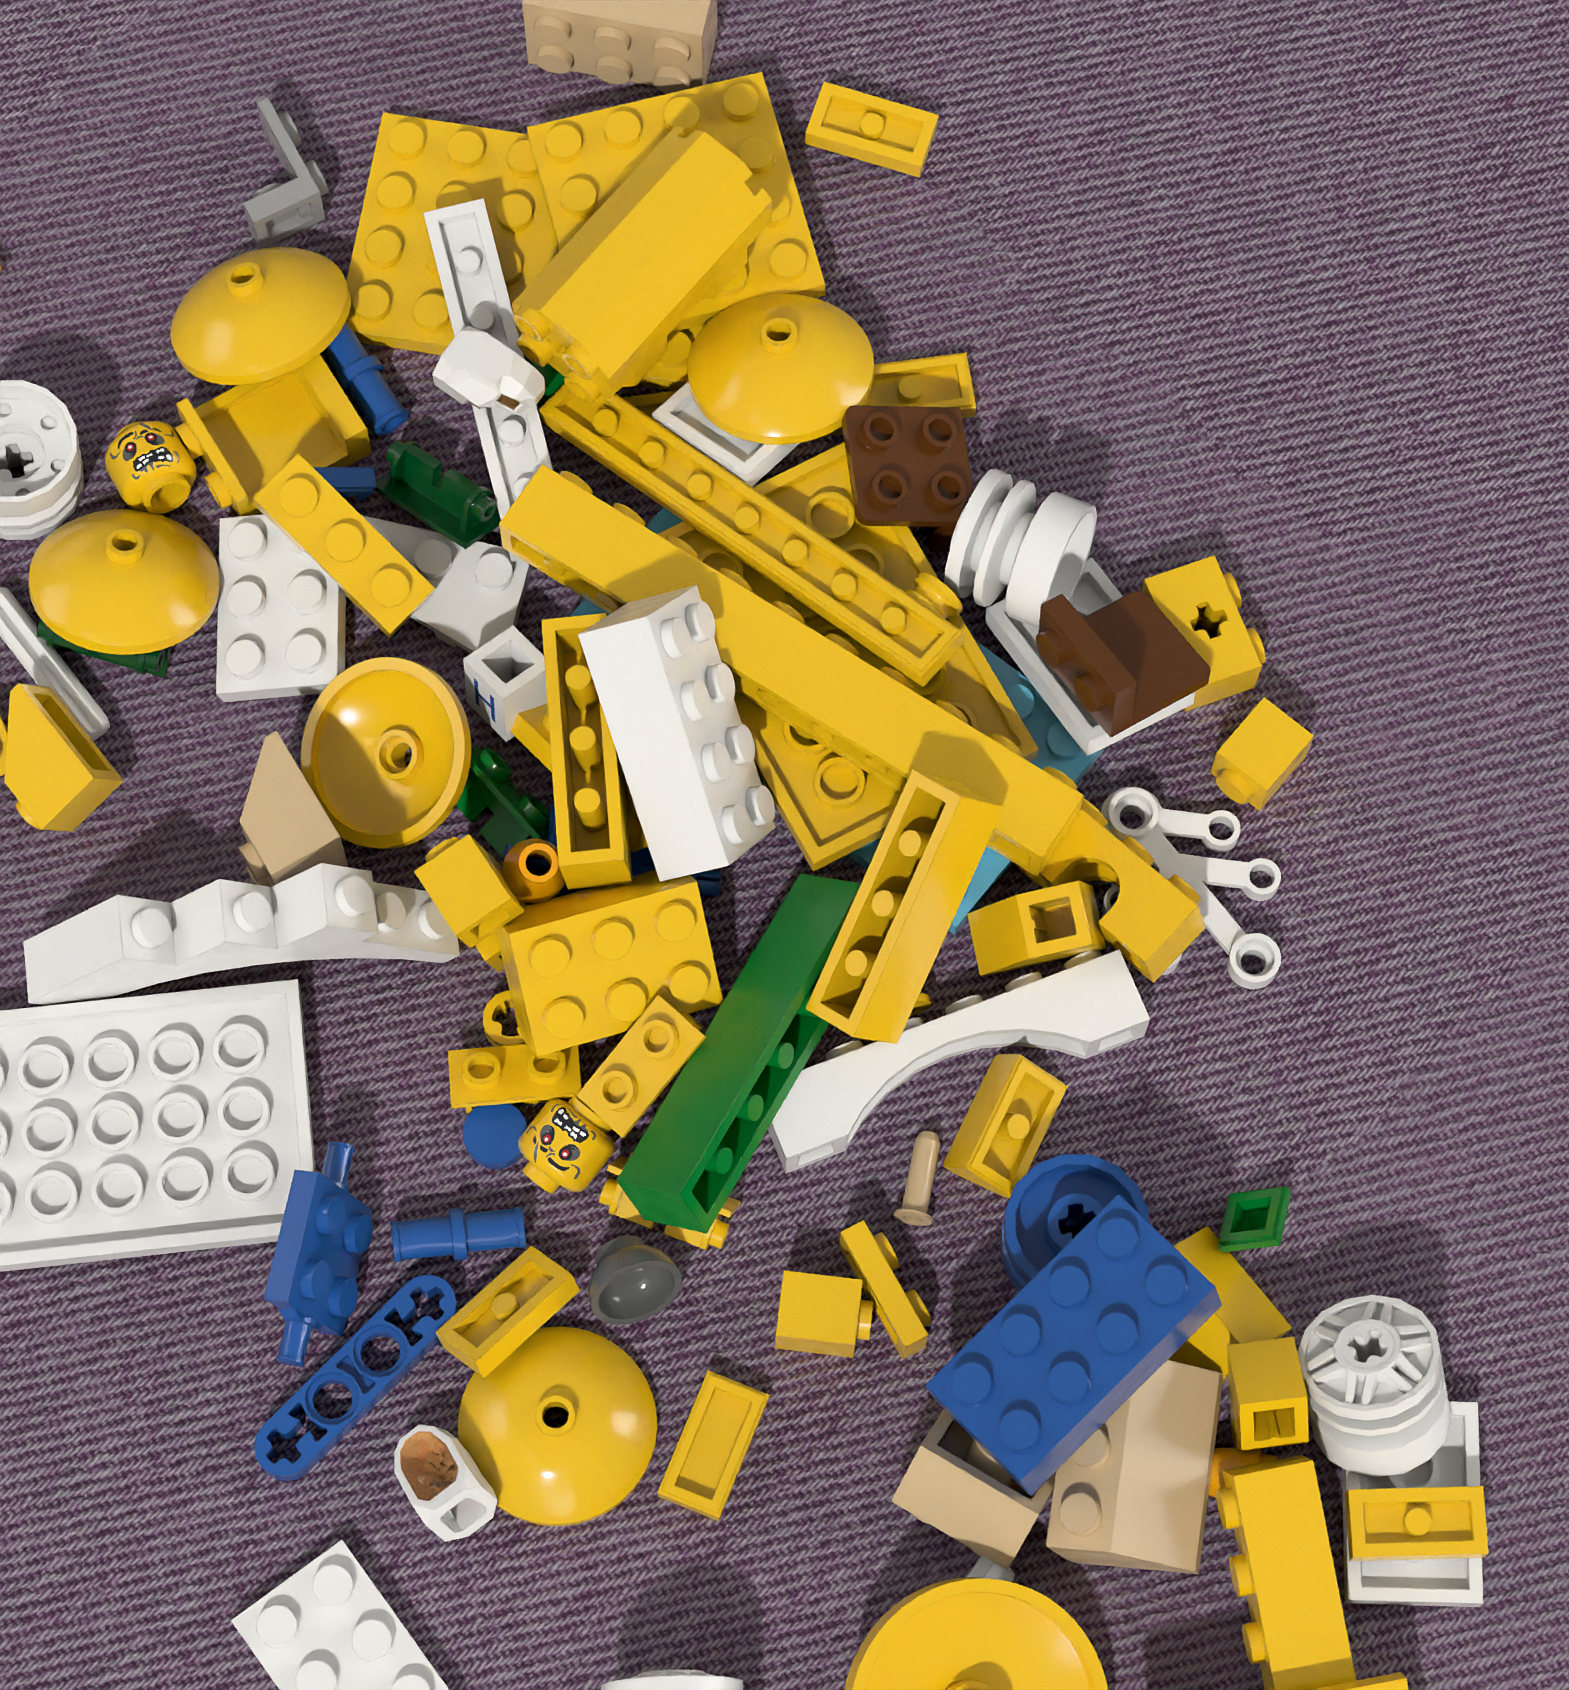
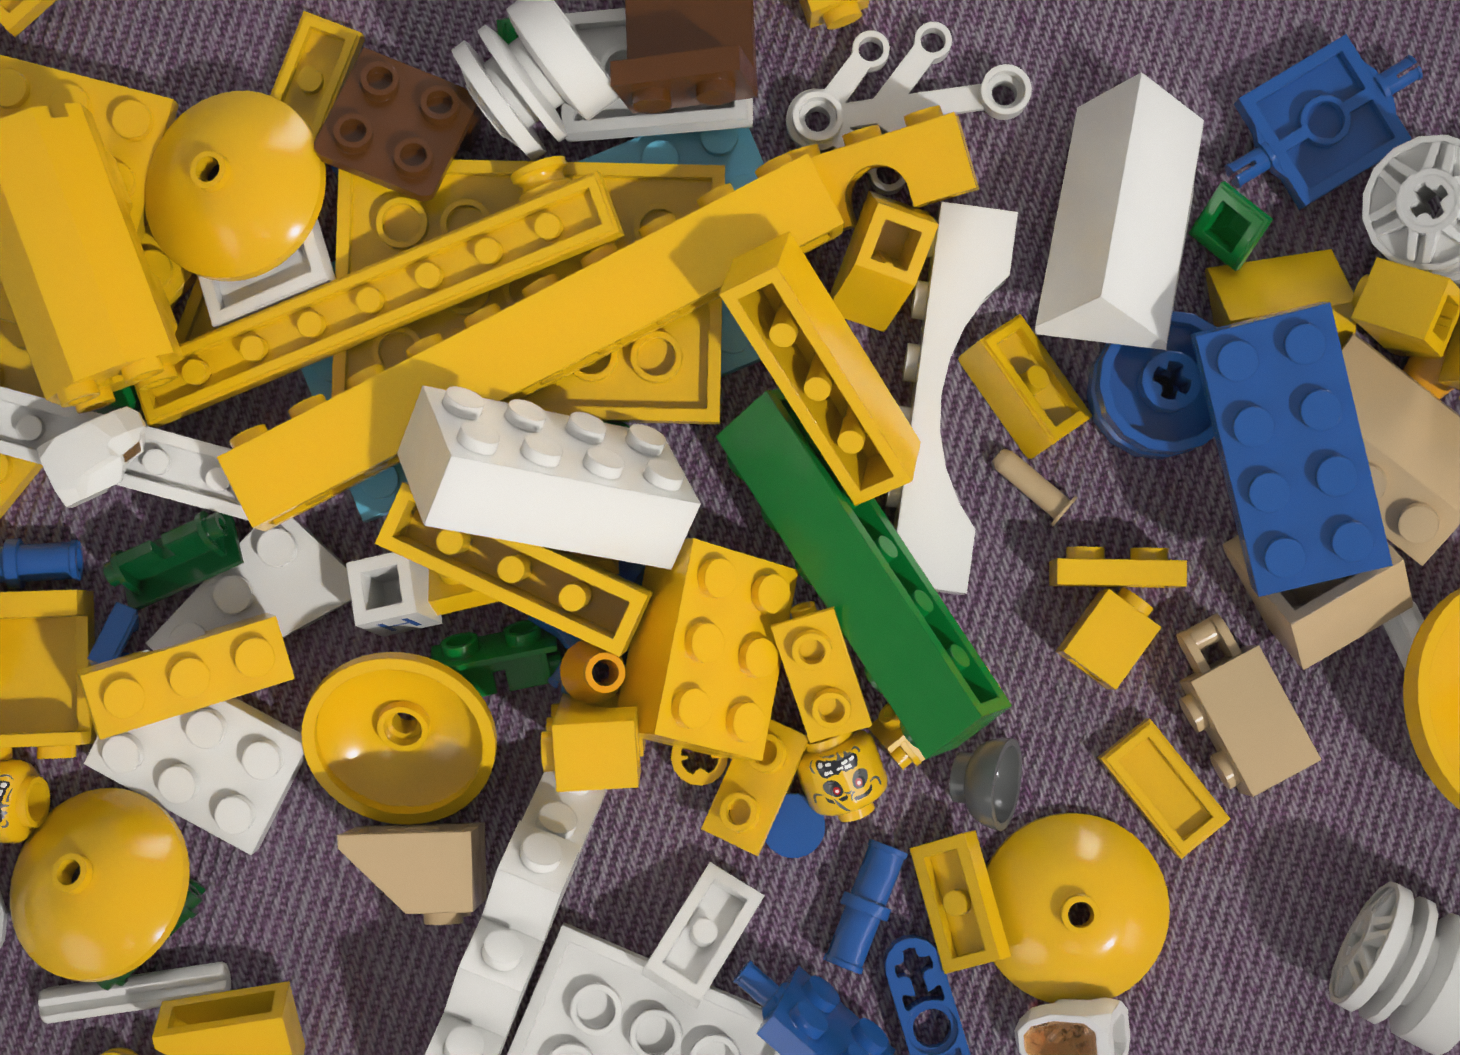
camera: 55 degrees left, 15 degrees up
none -> white plate [641,862,765,1009]
none -> white slope [1035,72,1204,350]
none -> tan brick [1176,613,1322,797]
none -> blue plate [1225,34,1423,211]

